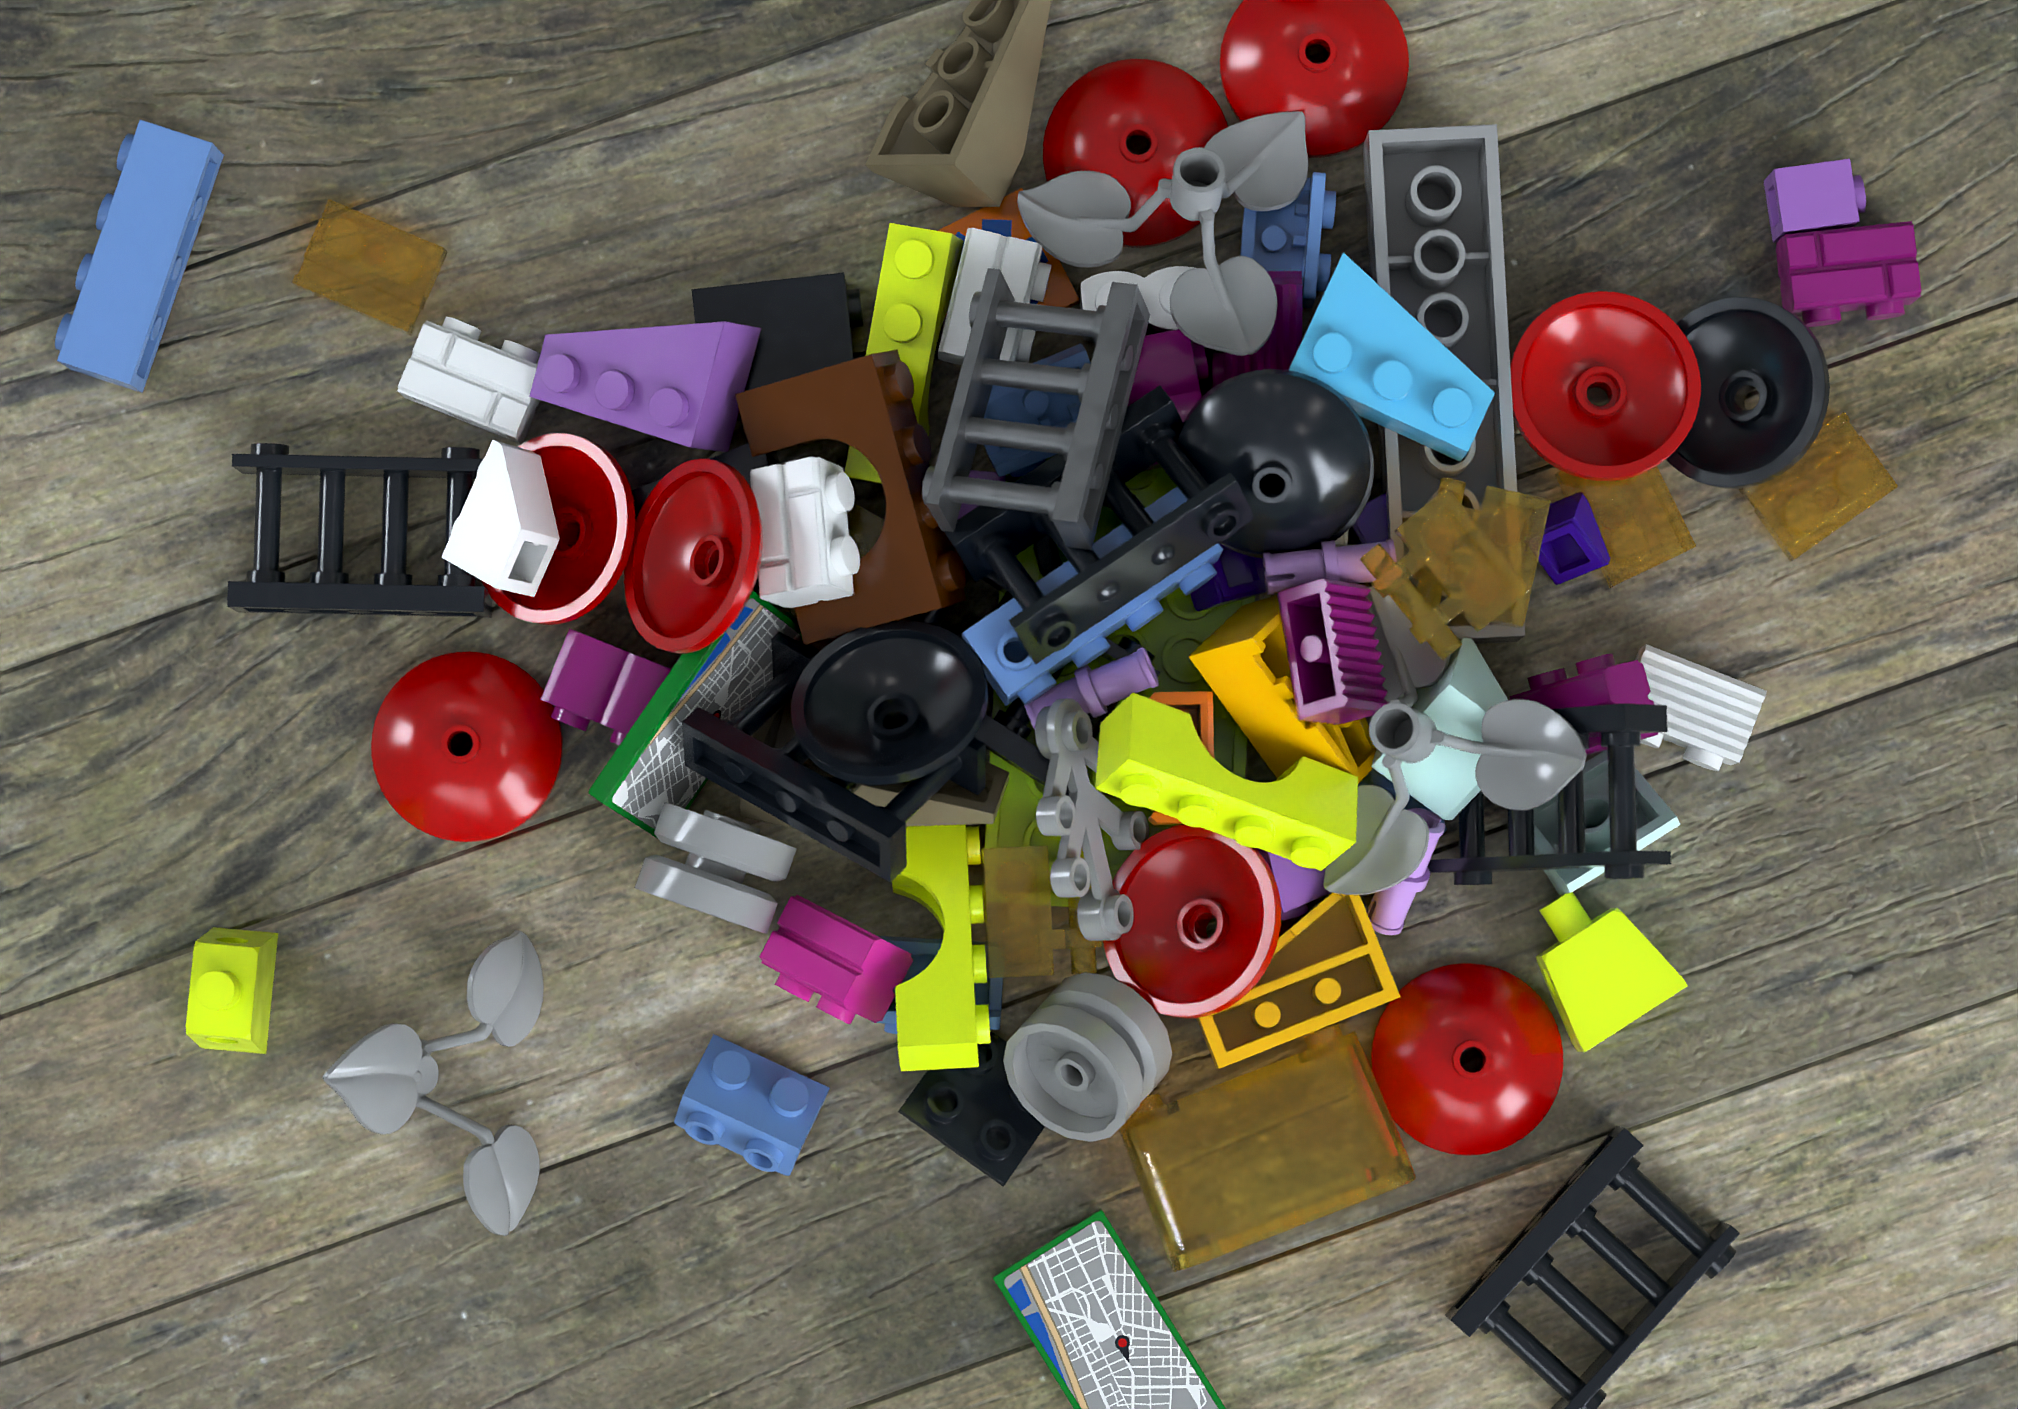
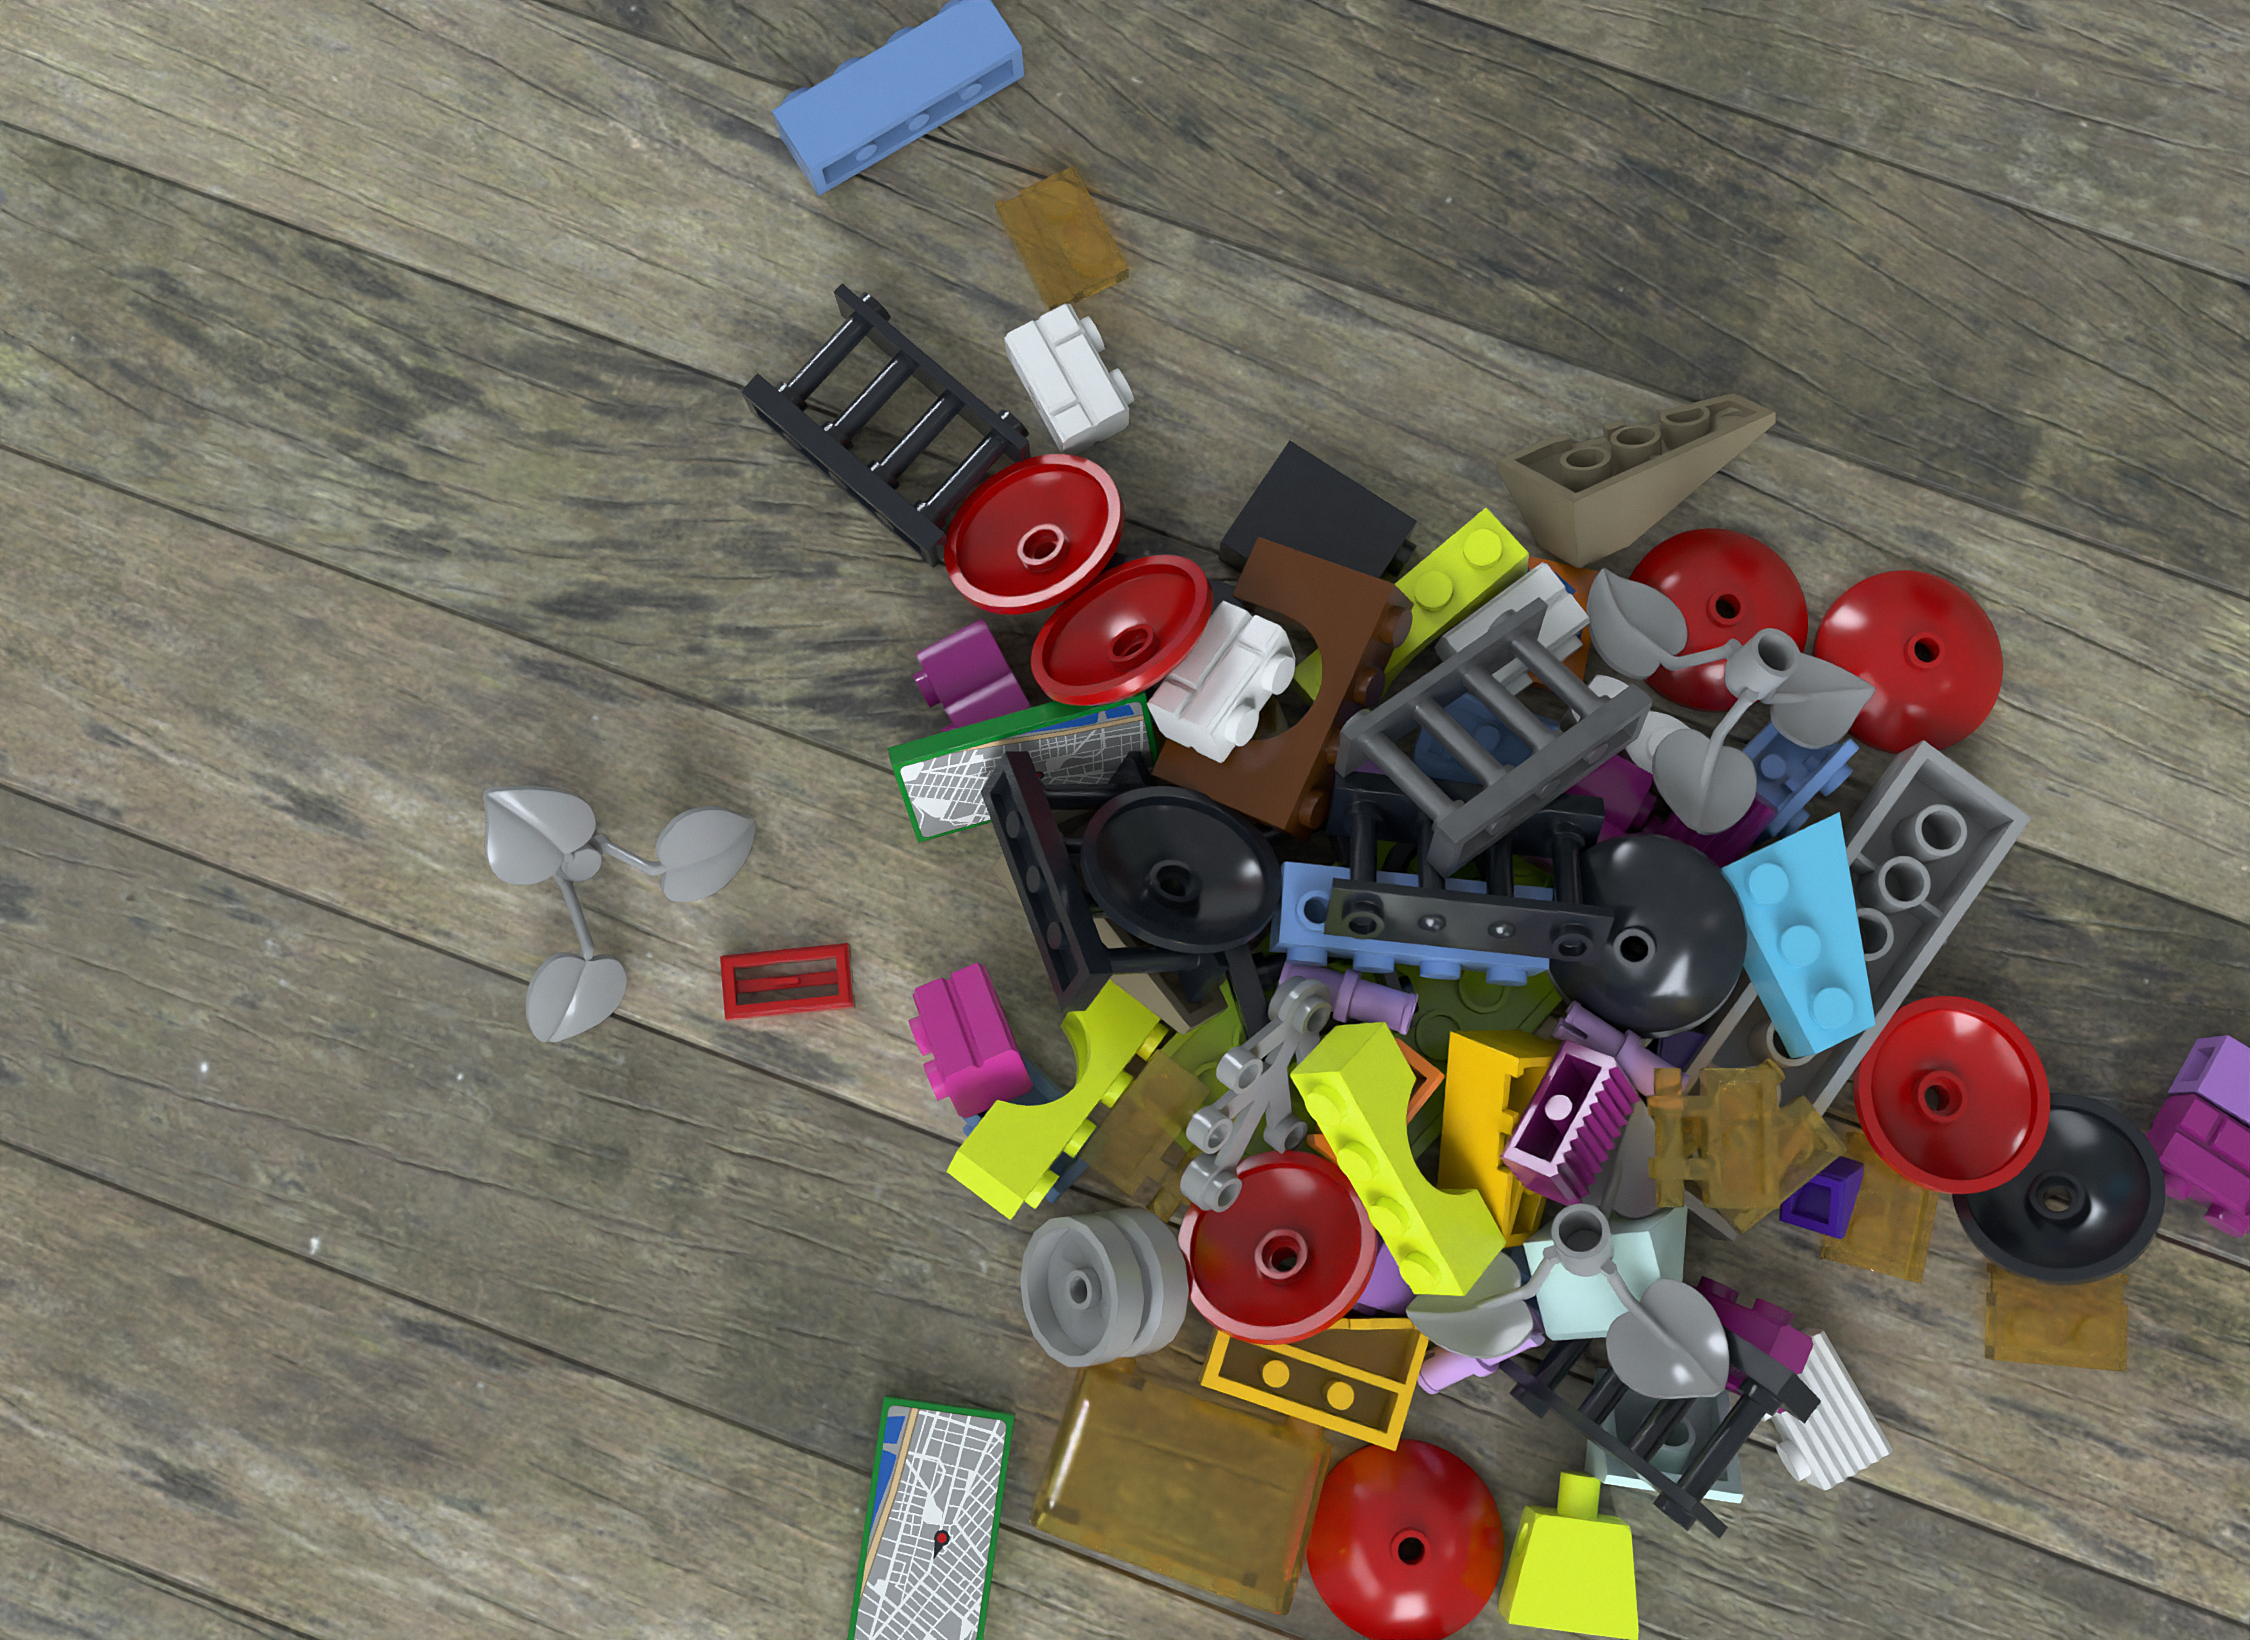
camera: 35 degrees right, 5 degrees down
neon yellow torso [186,927,278,1054] -> none
red dish [371,651,563,842] -> none
white slope [442,440,560,597] -> none
medium lavender wedge [529,322,761,452] -> none
light grey wheel [635,803,797,934] -> none
medium blue bracket [674,1034,830,1176] -> none
black hinge [898,1031,1045,1187] -> none
dark purple slope [1190,543,1267,612] -> none
none -> red tile [720,943,856,1021]

